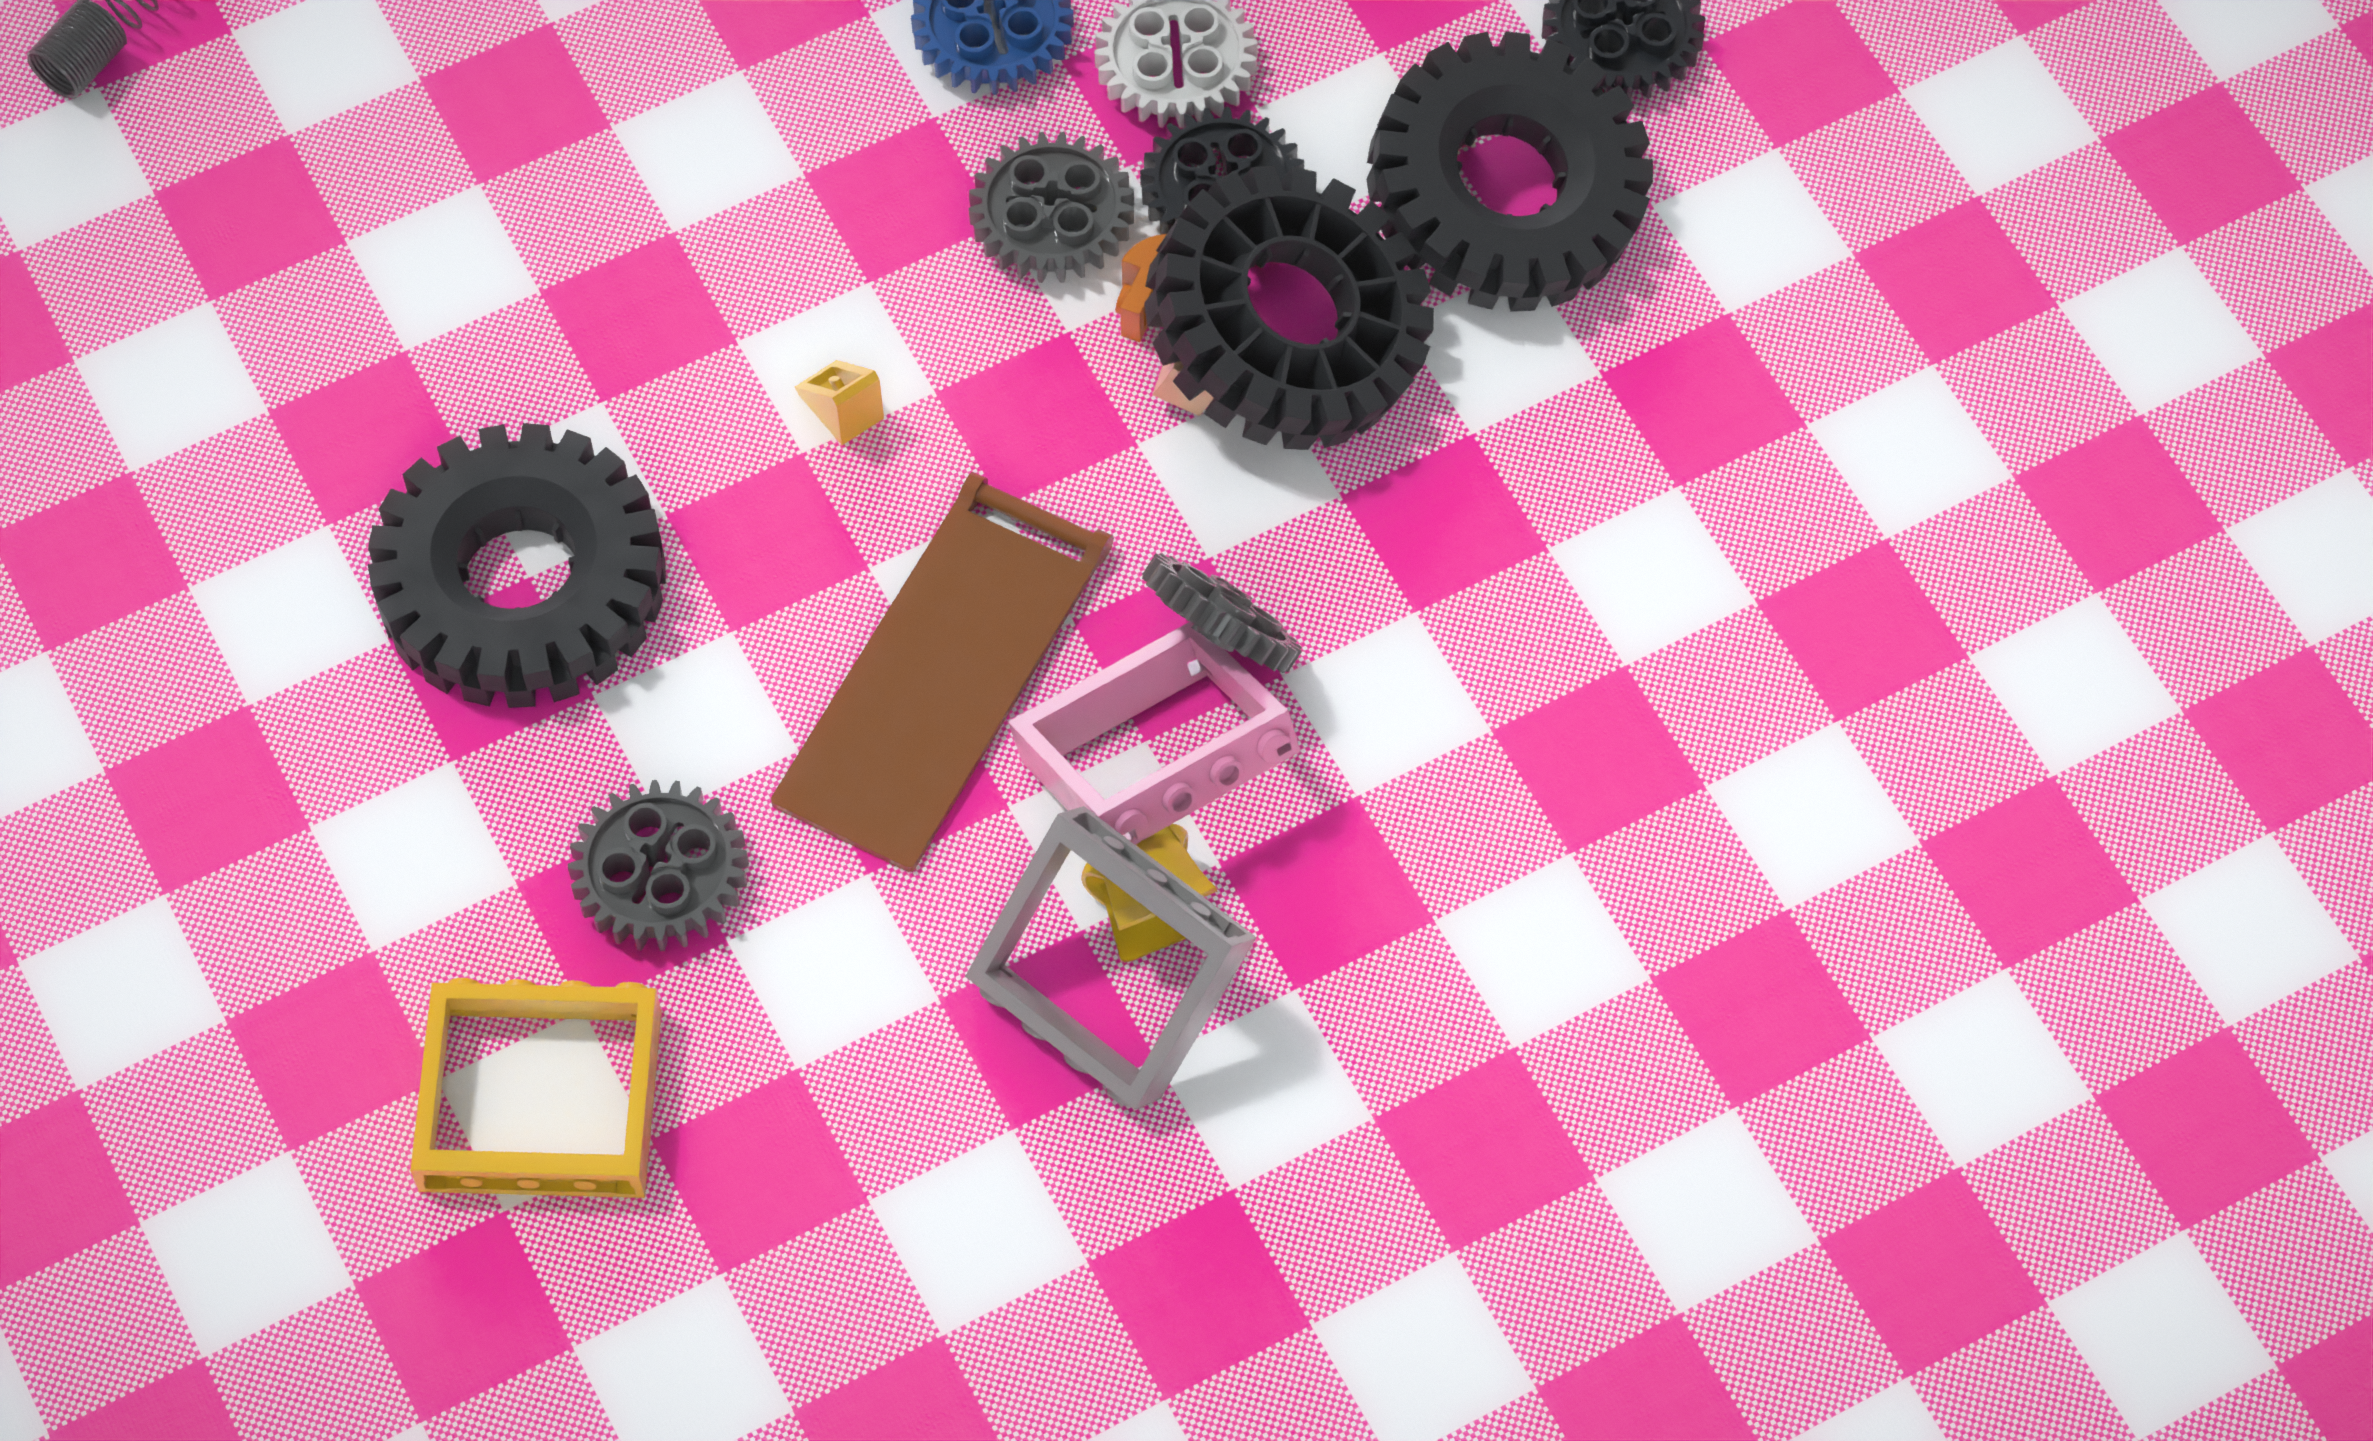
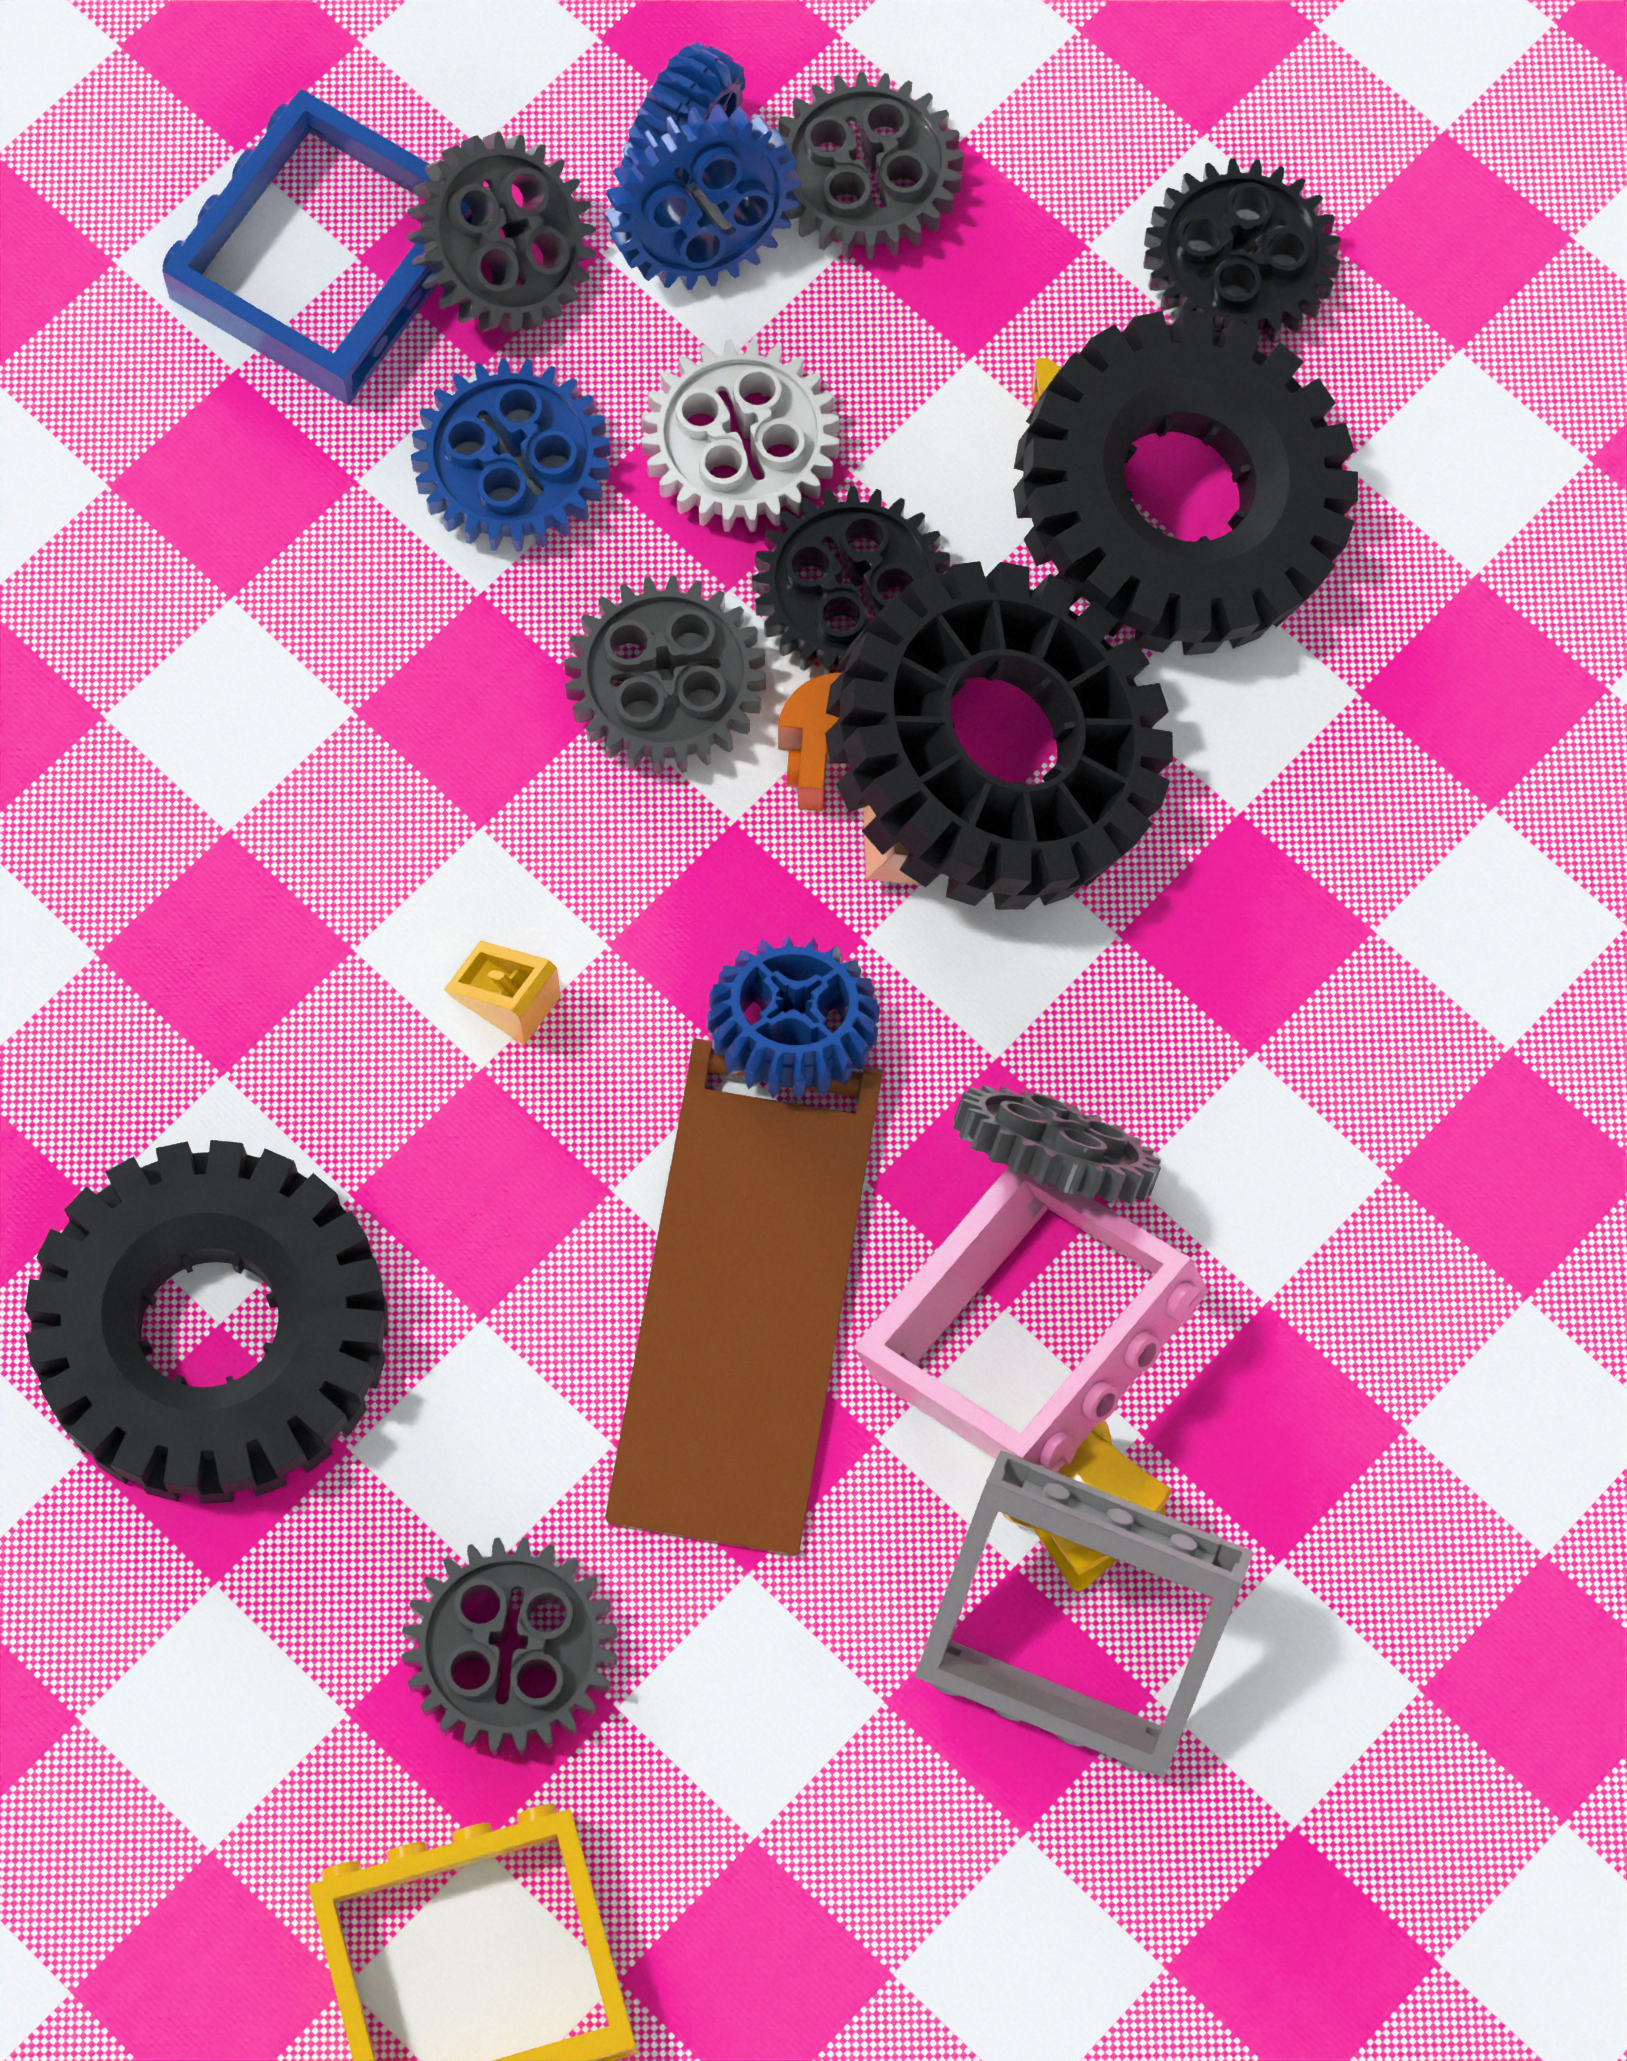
camera: 20 degrees left, 10 degrees up
none -> blue gear [706,935,880,1101]

